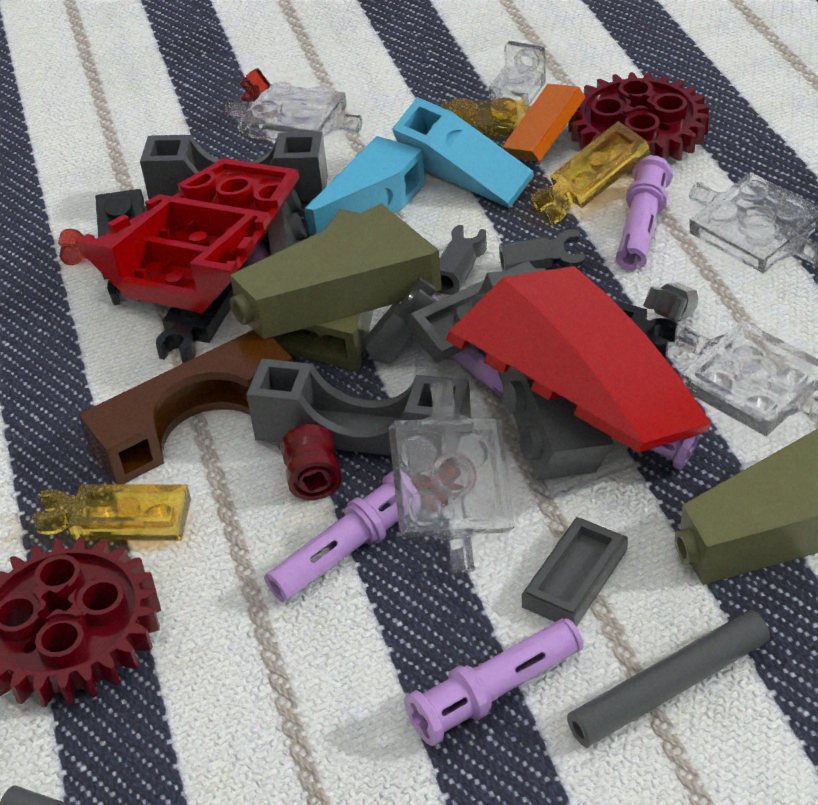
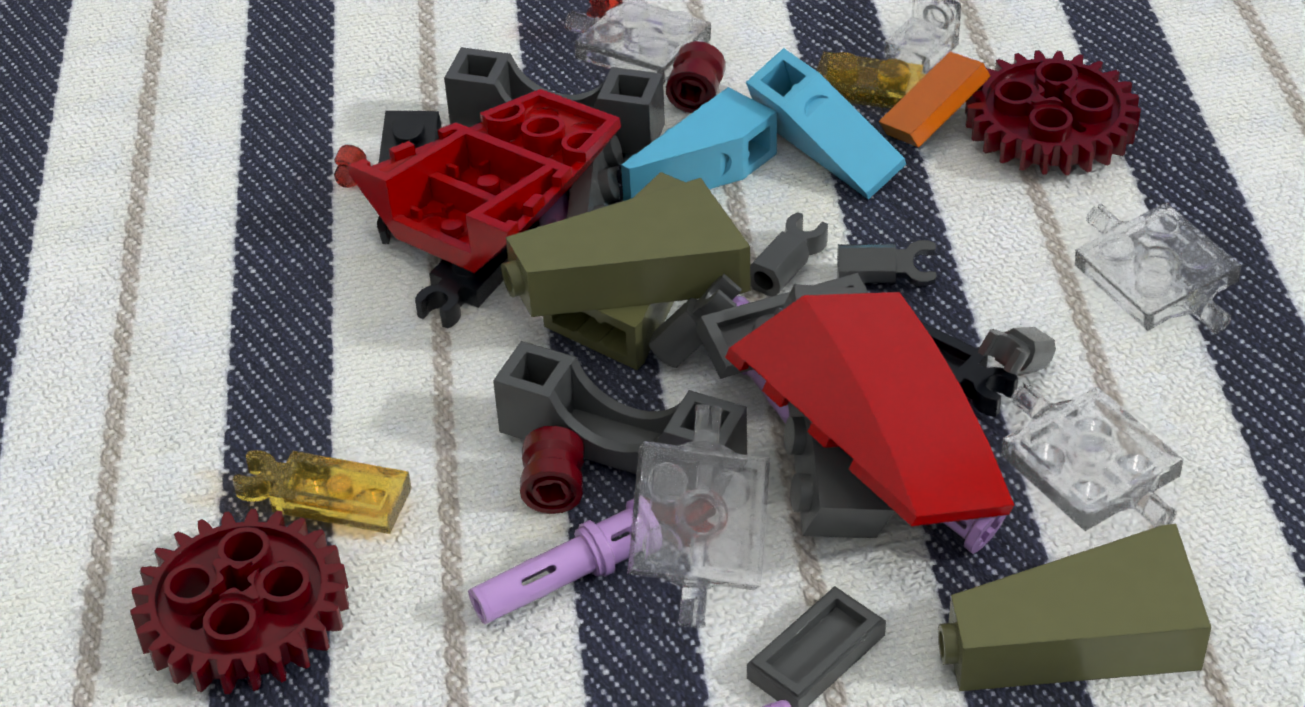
camera: 10 degrees right, 0 degrees up
reddish brown arch [79,330,293,487] -> none
clear yellow plate [531,121,650,224] -> none
lavender pin [616,155,673,270] -> none
none -> dark red wheel [666,41,726,113]

